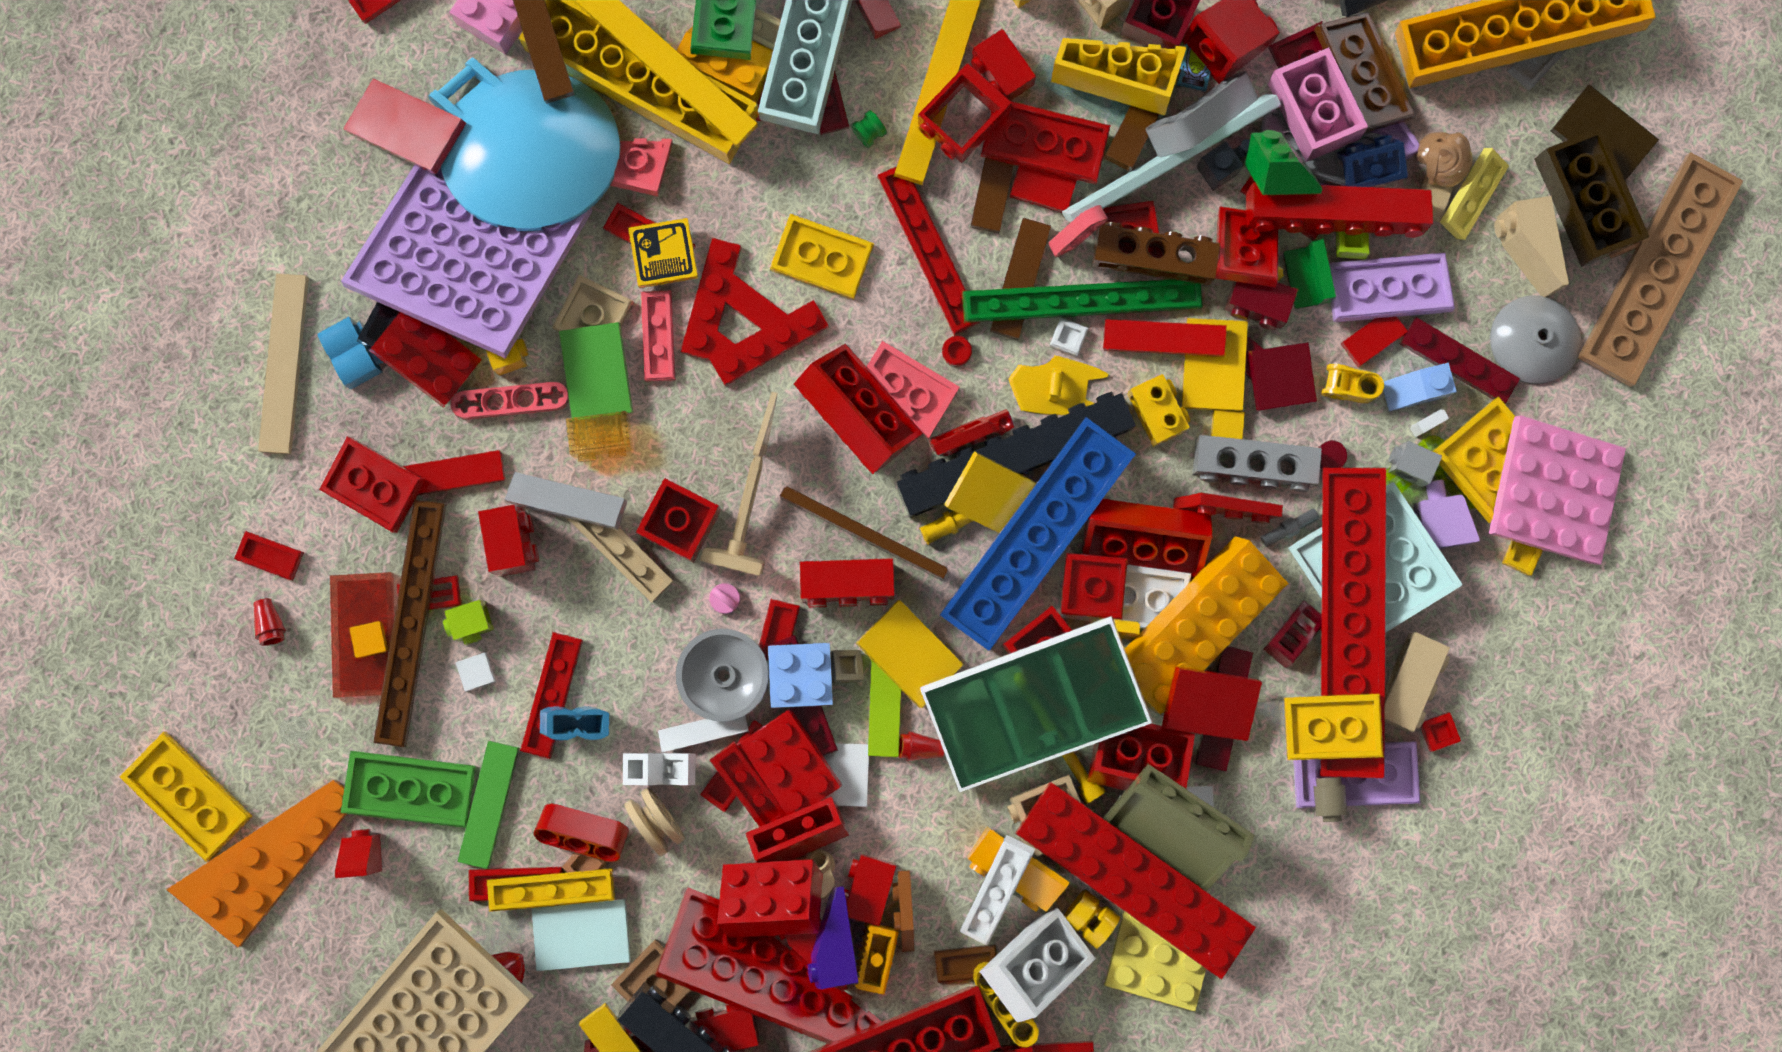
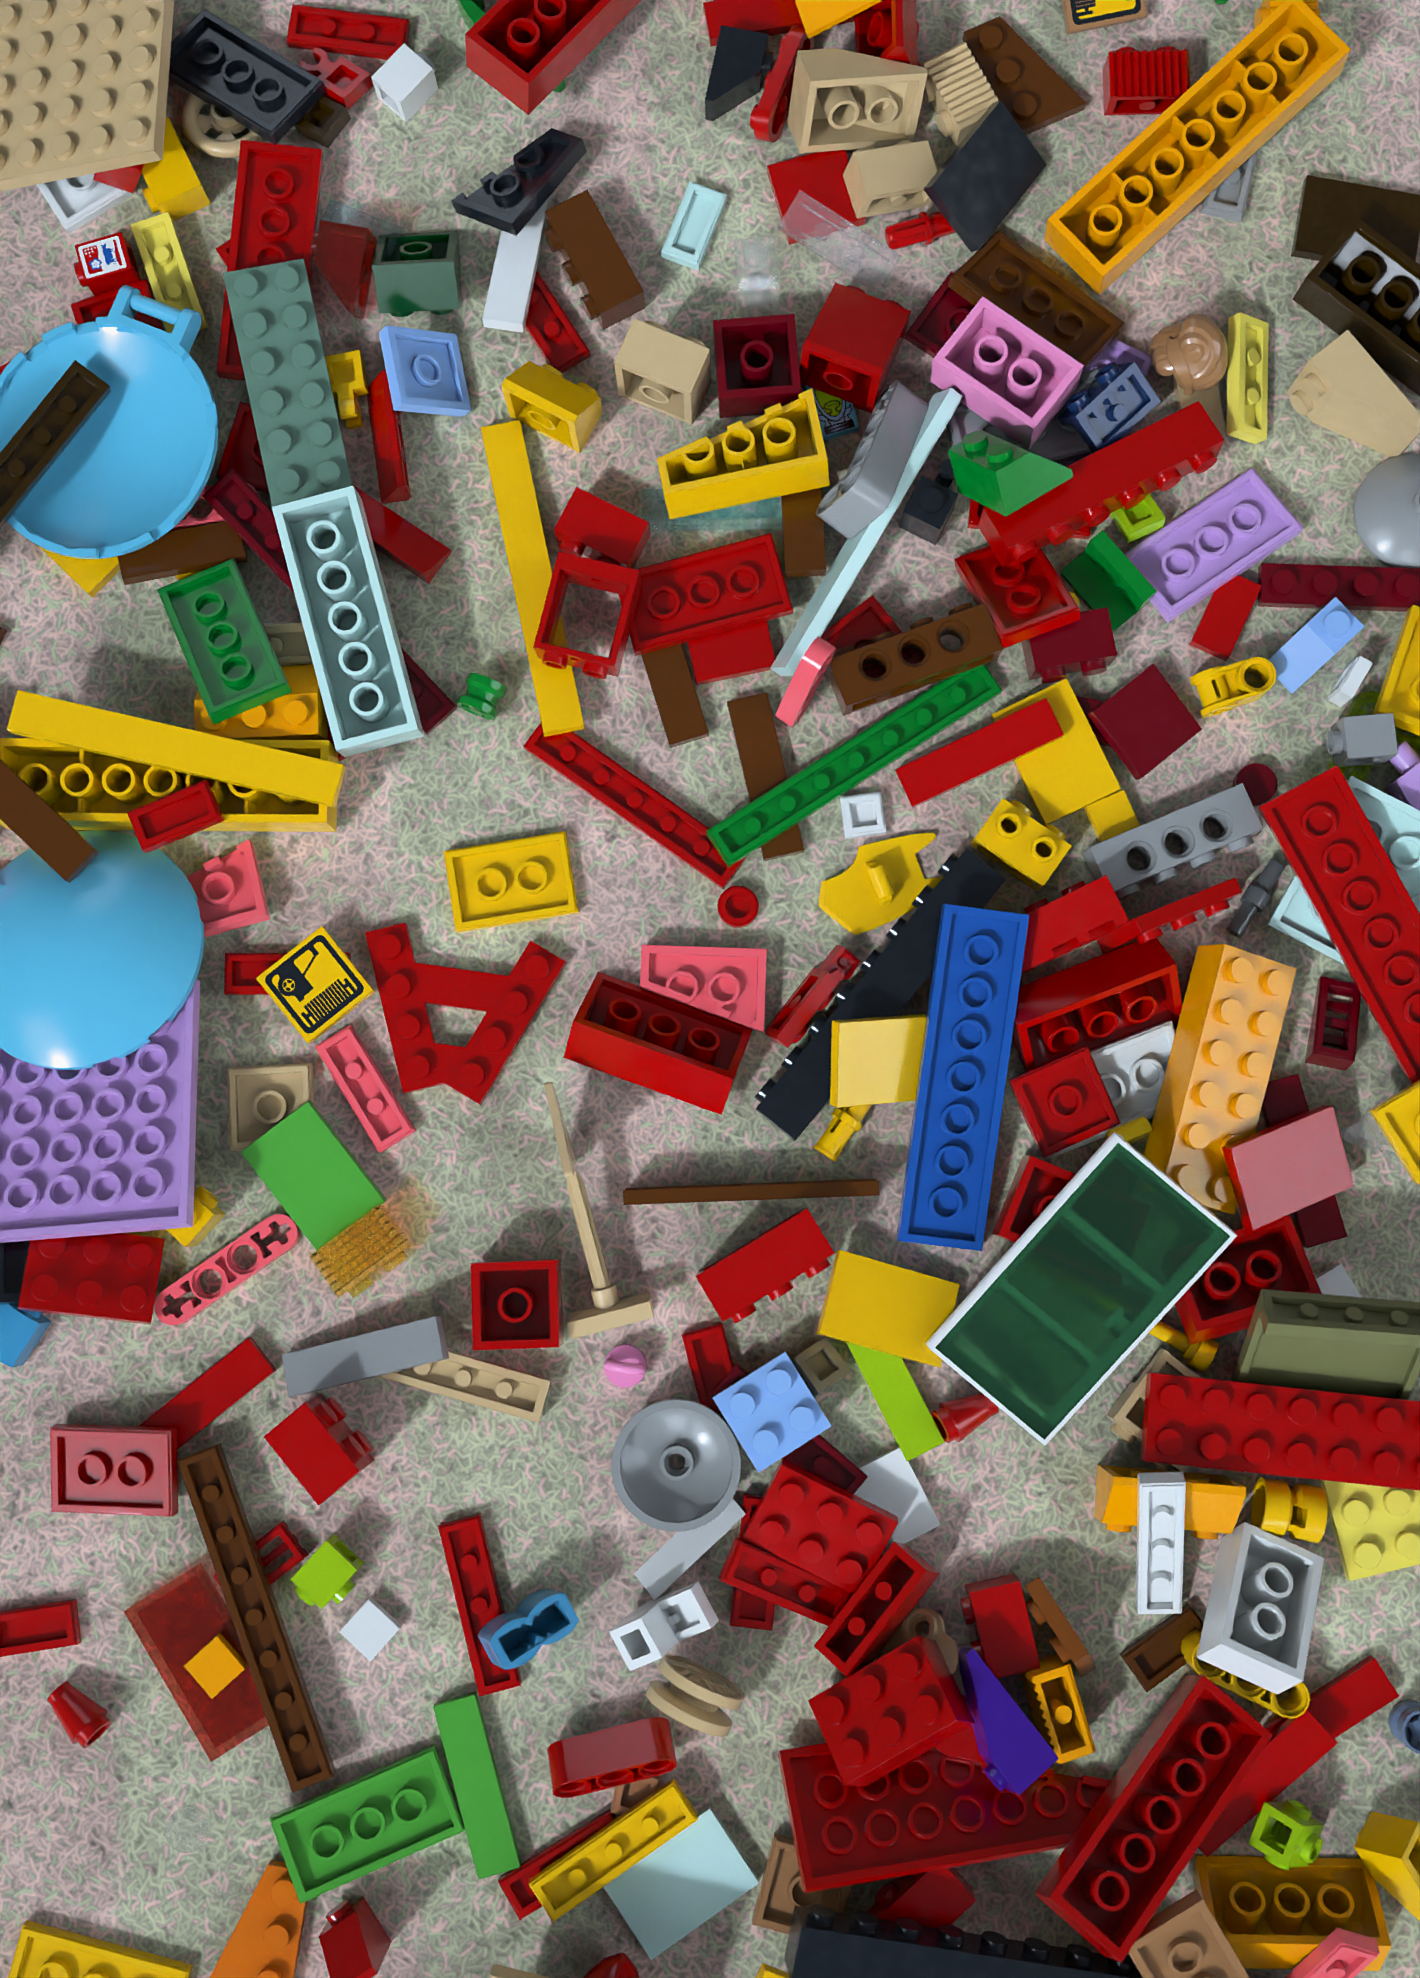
camera: 20 degrees left, 0 degrees up
none -> red tile [127,780,225,853]
none -> red wedge [1021,875,1129,975]

